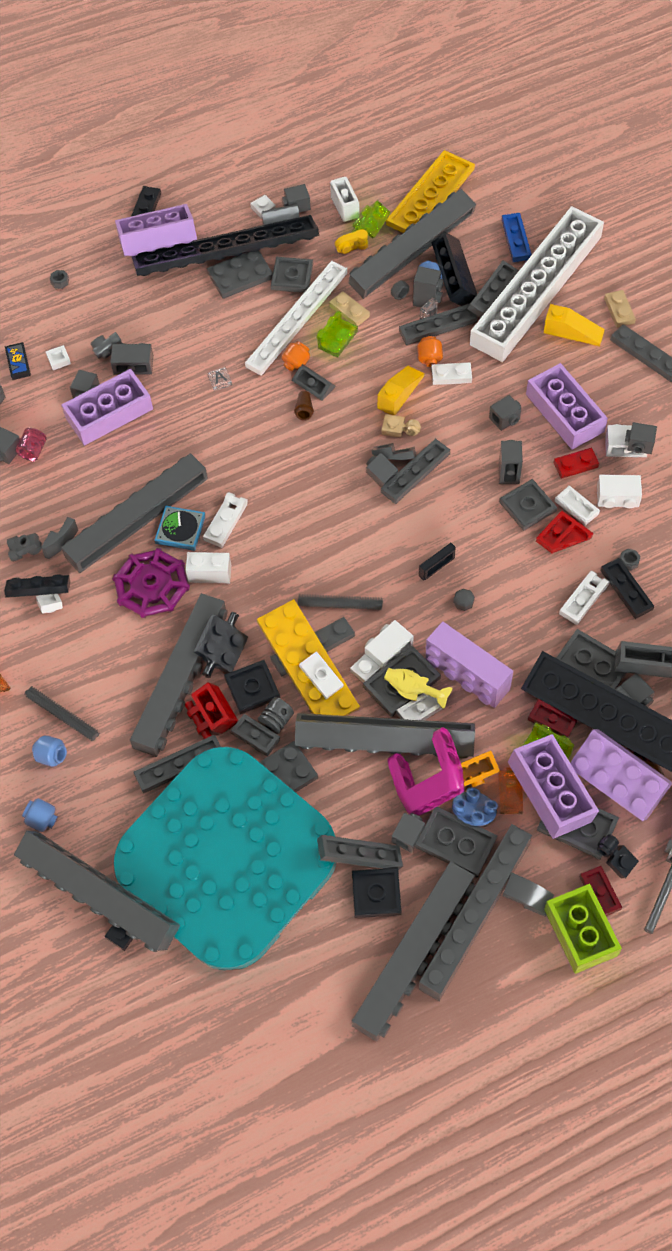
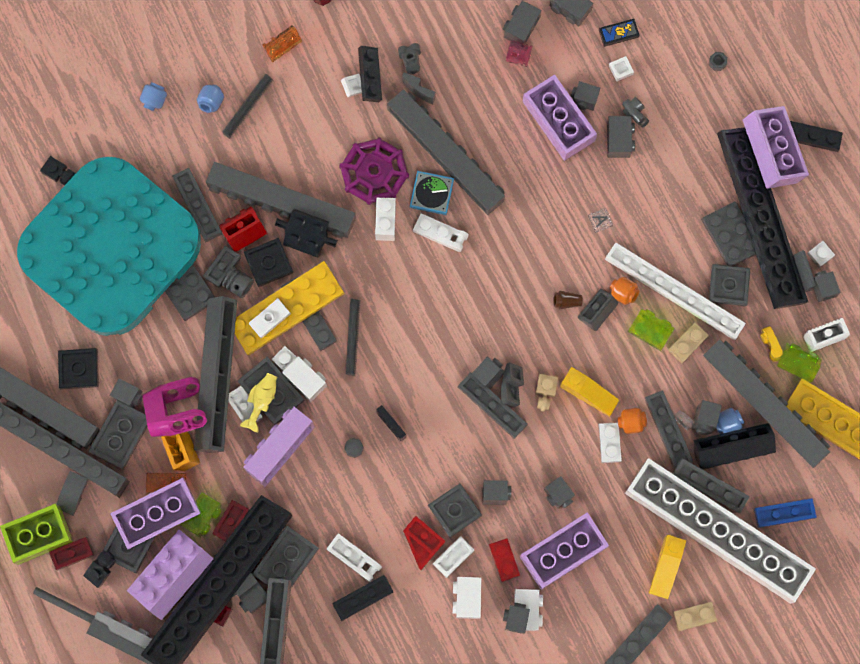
camera: 85 degrees right, 15 degrees up
dark grey brick [14,831,180,952] -> none
dark grey plate [317,835,403,870] -> none
dark grey tile [391,280,409,300] -> none
medium blue dish [452,787,498,826] -> none
dark grey tile [620,549,641,571] -> none

